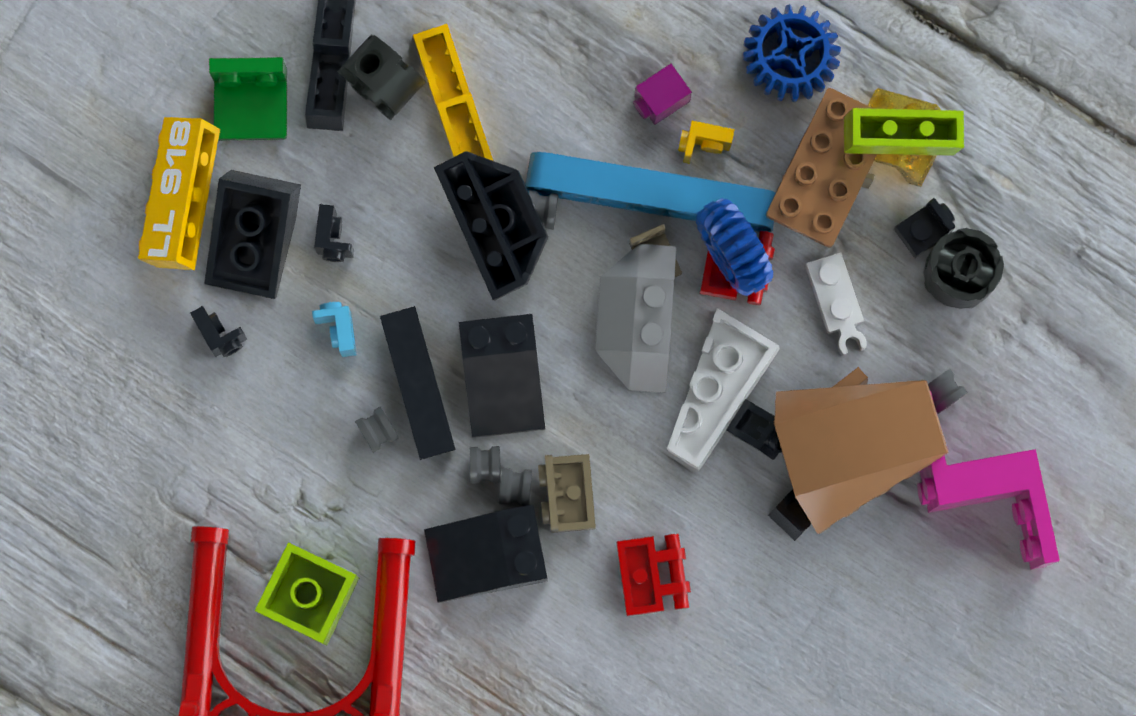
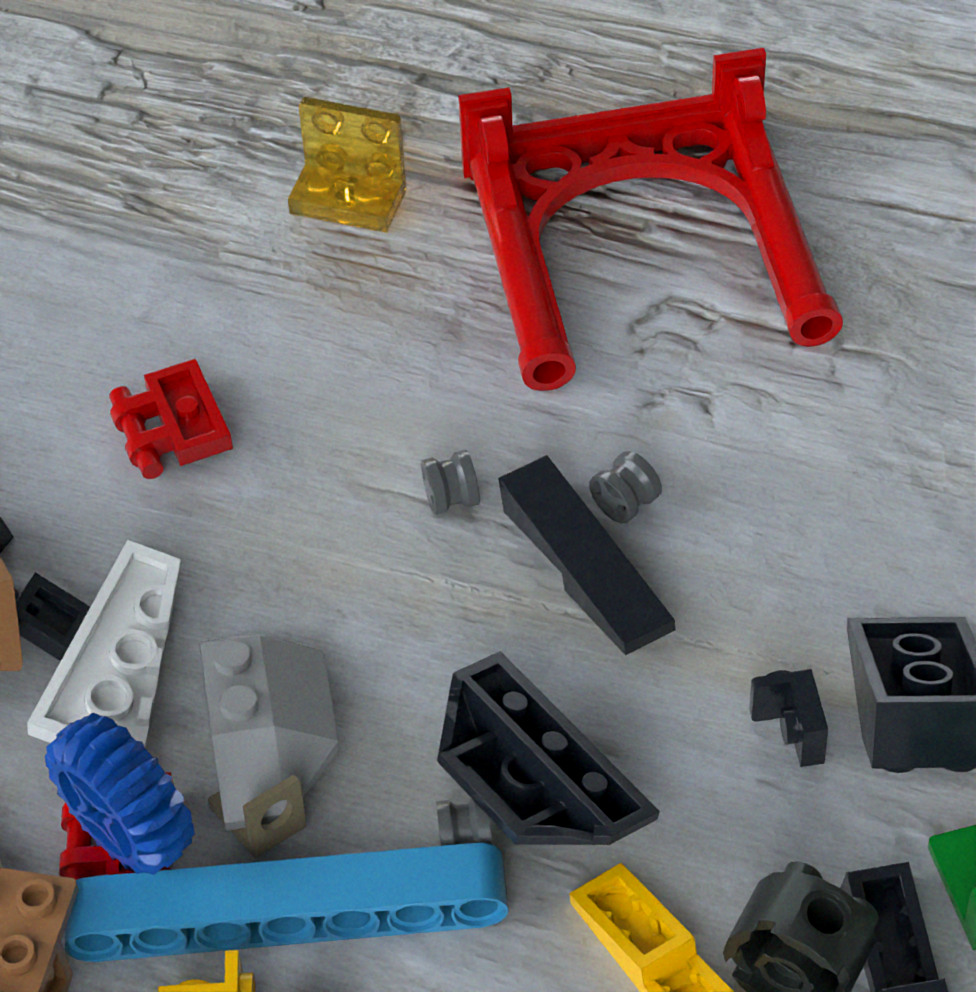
camera: 170 degrees right, 30 degrees down
black bracket [190,306,247,357] -> none
lime brick [255,542,360,646] -> none
medium azure bracket [312,302,357,357] -> none
black slope [424,504,548,603] -> none
black slope [458,314,545,438] -> none
dark grey wheel [499,467,532,507] -> none
dark tan bracket [538,454,596,533] -> none

